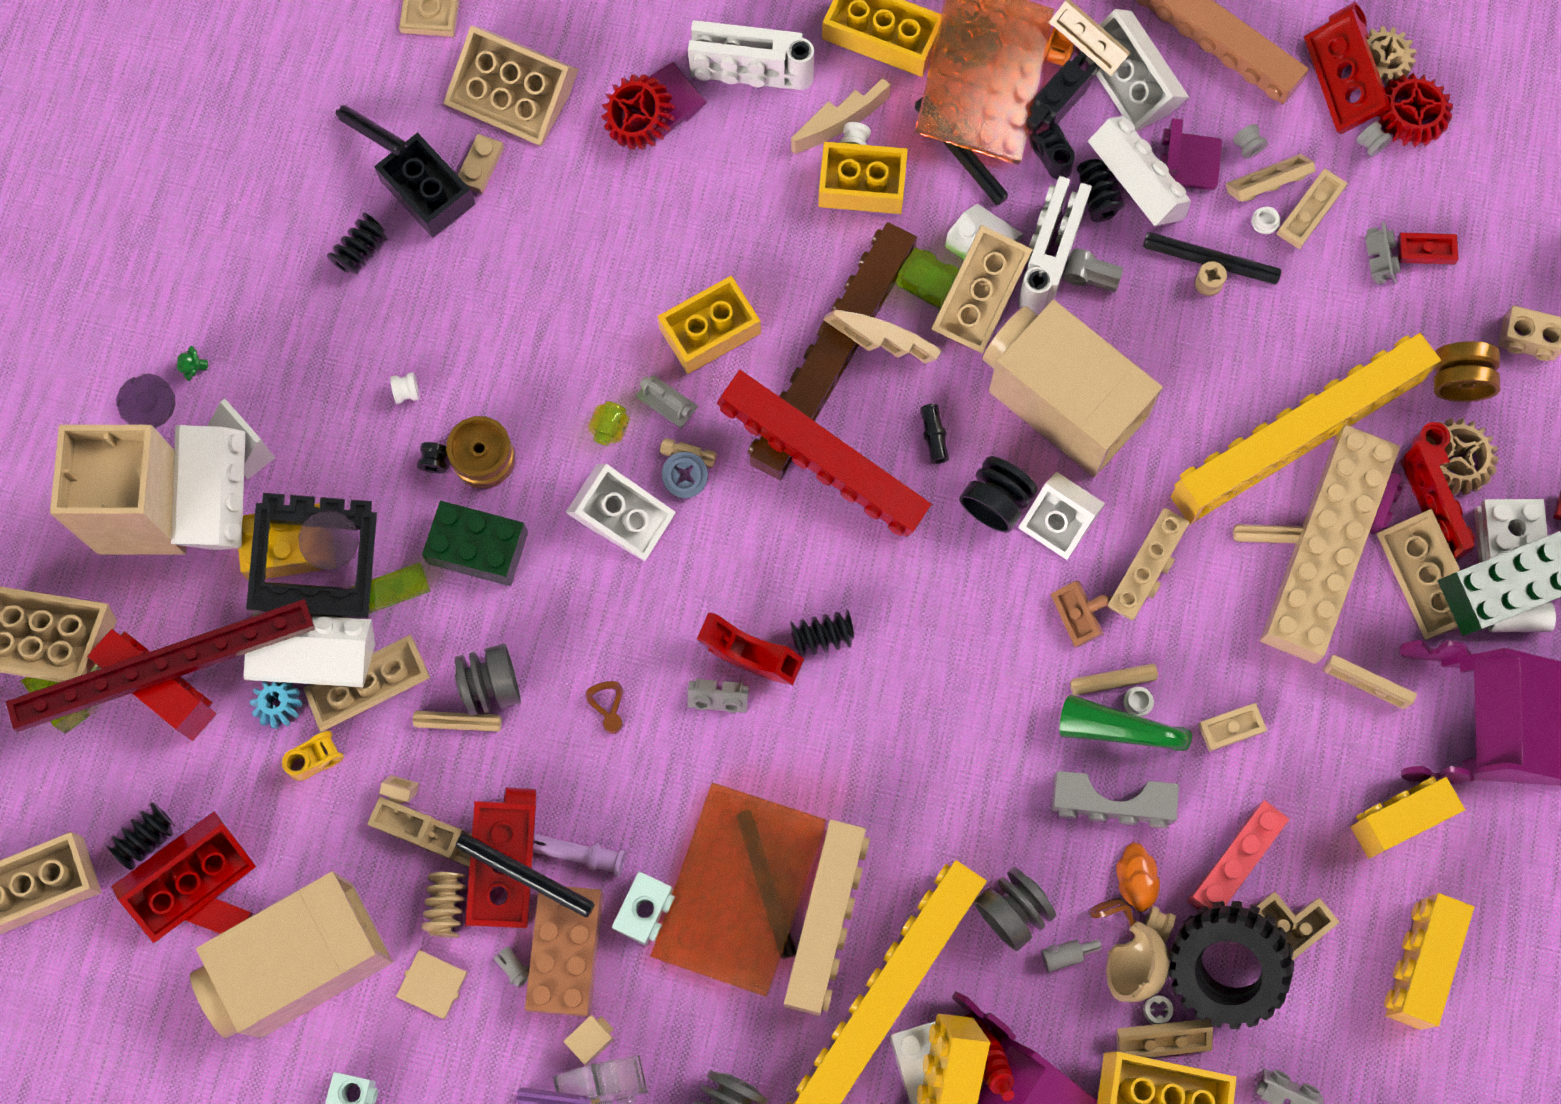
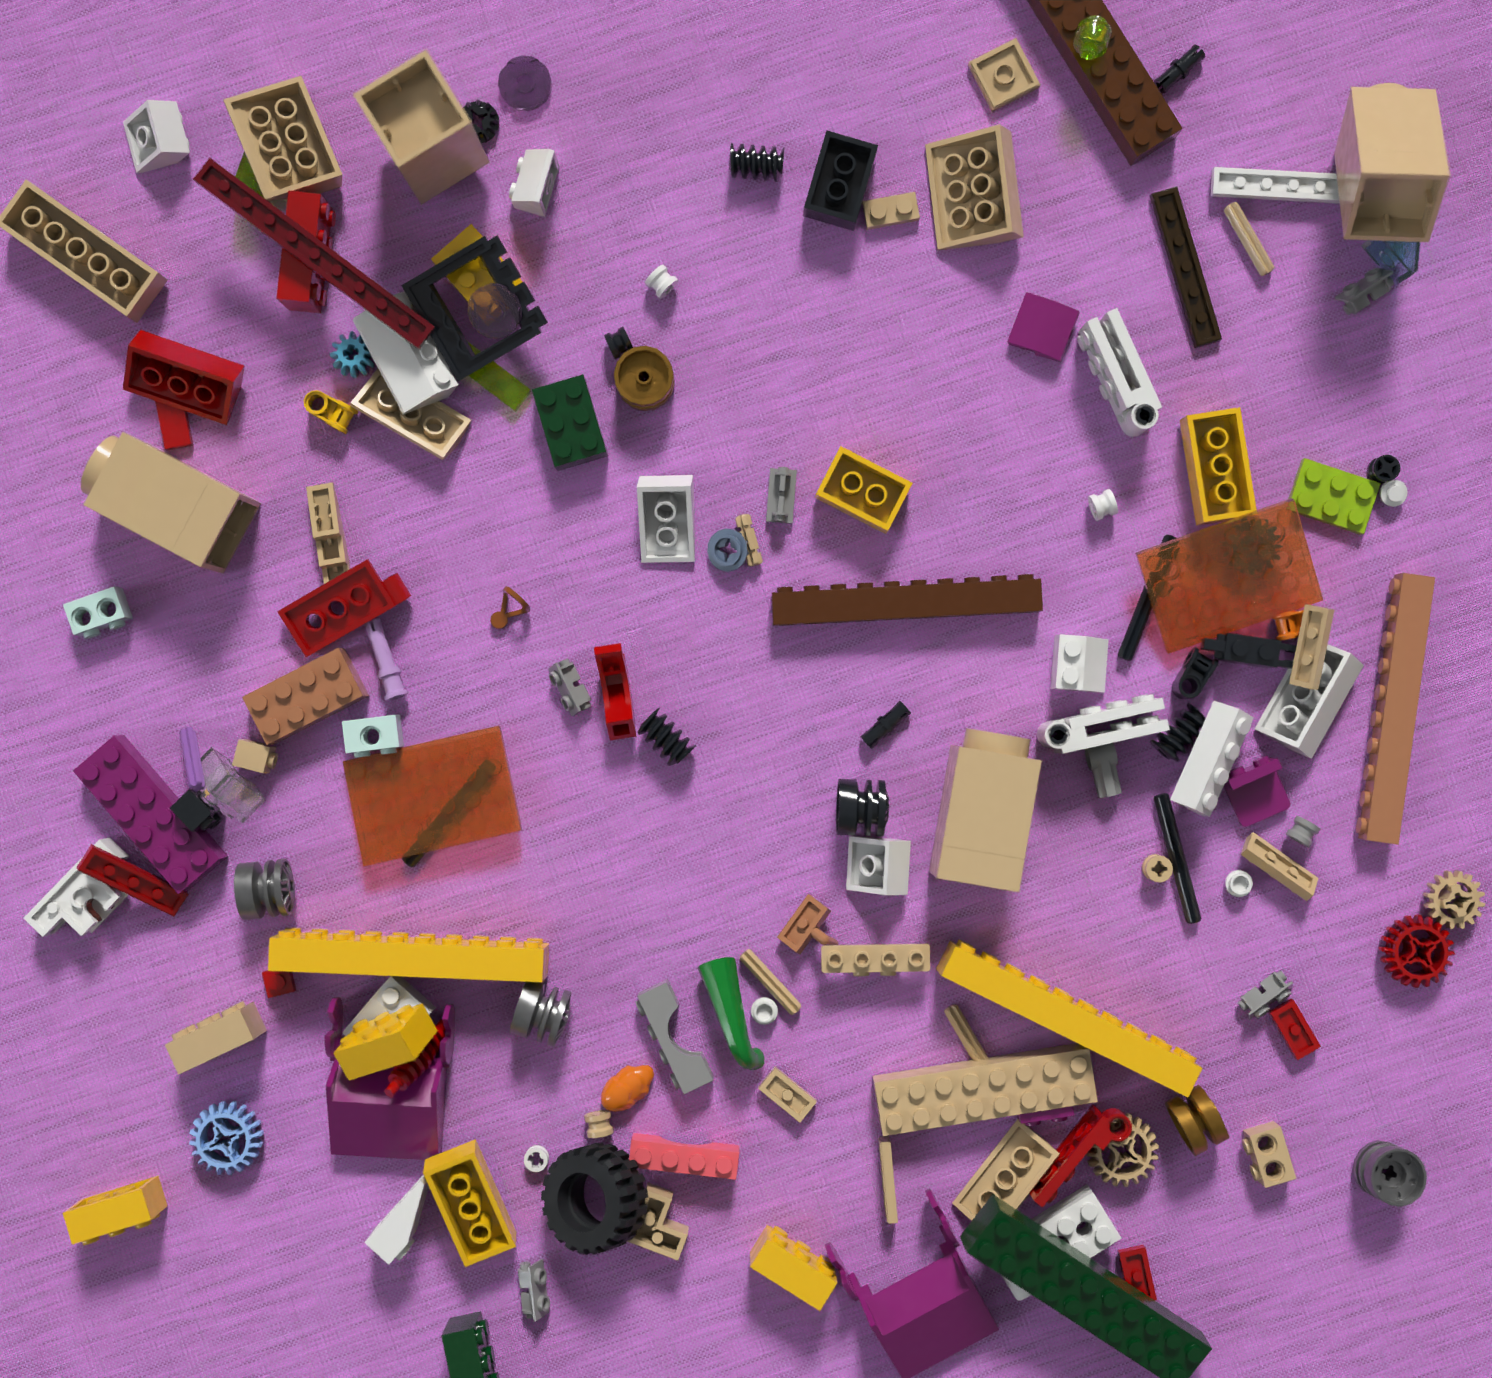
camera: 55 degrees right, 15 degrees up
black piece [106,802,175,870] -> none
white slope [171,425,246,550] -> none
green plant [177,346,208,381] -> none
black axle [335,105,408,156] -> none
tan plate [379,775,419,803] -> none
tan piece [396,950,468,1020] -> none
tan axle [413,711,502,732] -> none
tan piece [421,872,466,938] -> none
flat silver wheel [455,643,521,717] -> none
black axle [455,833,595,917] -> none
light grey pin [494,947,530,988] -> none
clear neon green head [588,401,630,446] -> none
red gear [601,74,676,150] -> none
red brick [716,369,932,537] -> none
tan brick [784,819,870,1017] -> none
tan slope [791,78,891,154] -> none
yellow brick [818,142,908,214] -> none
tan slope [823,310,942,364] -> none
clear neon green brick [896,247,959,310] -> none
tan slope [931,225,1033,354] -> none
light grey piece [1041,939,1102,972] -> none
dark orange piece [1089,898,1136,937] -> none
tan cylinder [1106,922,1170,1003] -> none
tan plate [1117,1018,1213,1058] -> none
tan plate [1276,168,1348,250] -> none
red hinge [1303,2,1391,134] -> none
light grey wheel [1356,121,1393,157] -> none
yellow brick [1384,893,1475,1030] -> none

